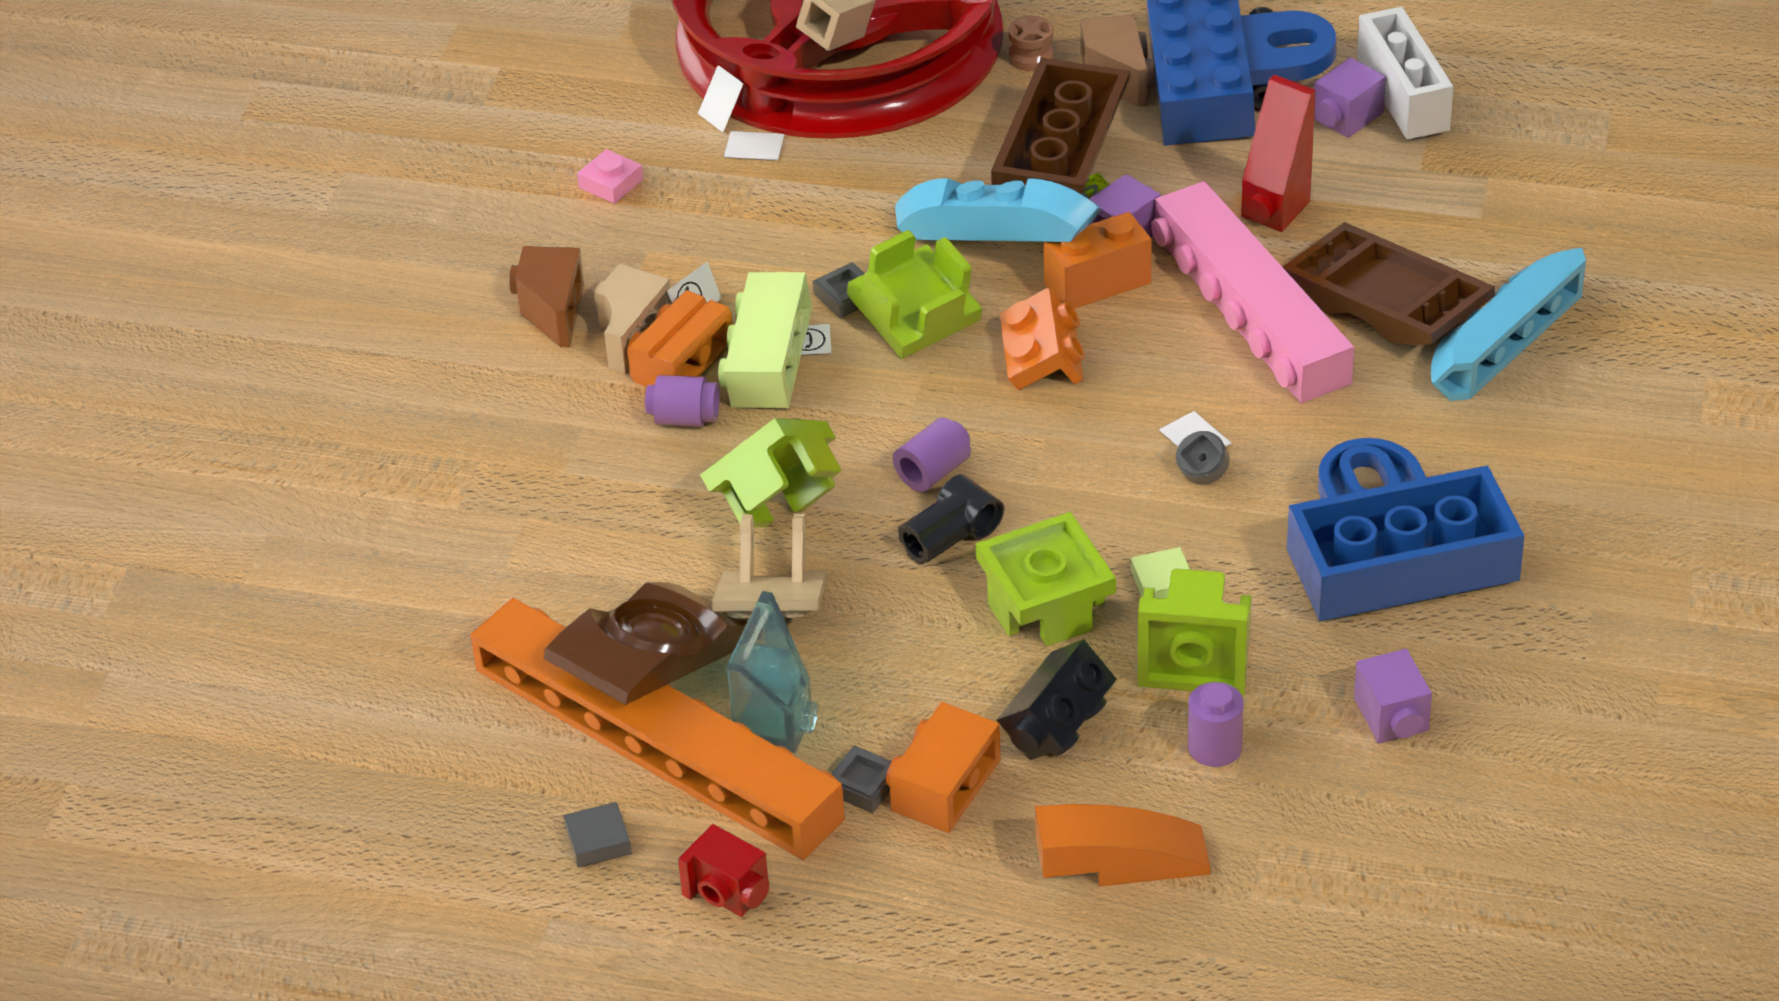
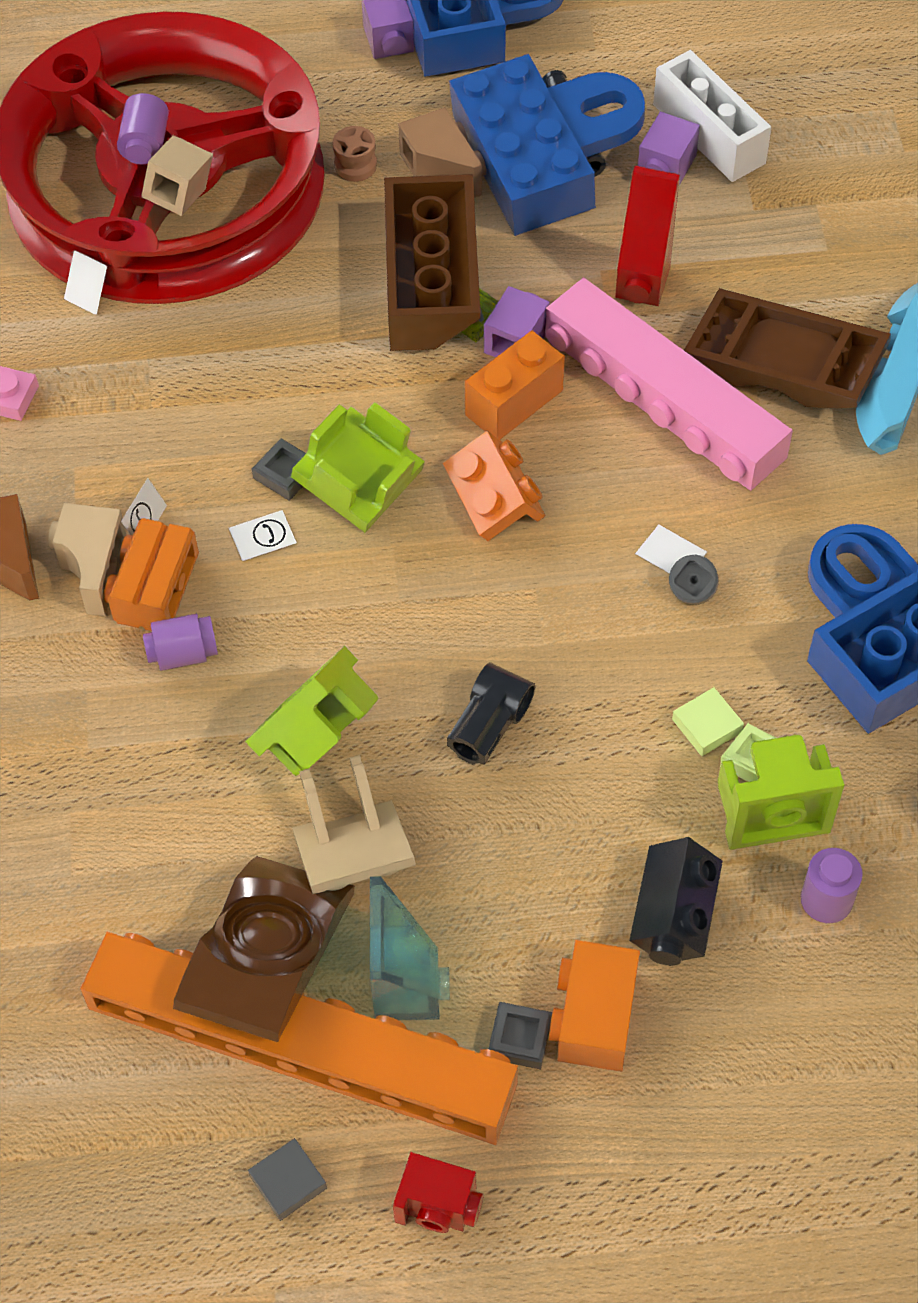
camera: 20 degrees left, 15 degrees up
yellowish green brick [718,272,812,408] -> none
white sticker [724,131,785,160] -> none
medium lavender brick [893,417,971,492] -> none
medium azure brick [895,178,1102,242] -> none
lime panel [976,511,1116,646] -> none
orange slope [1035,804,1210,887] -> none

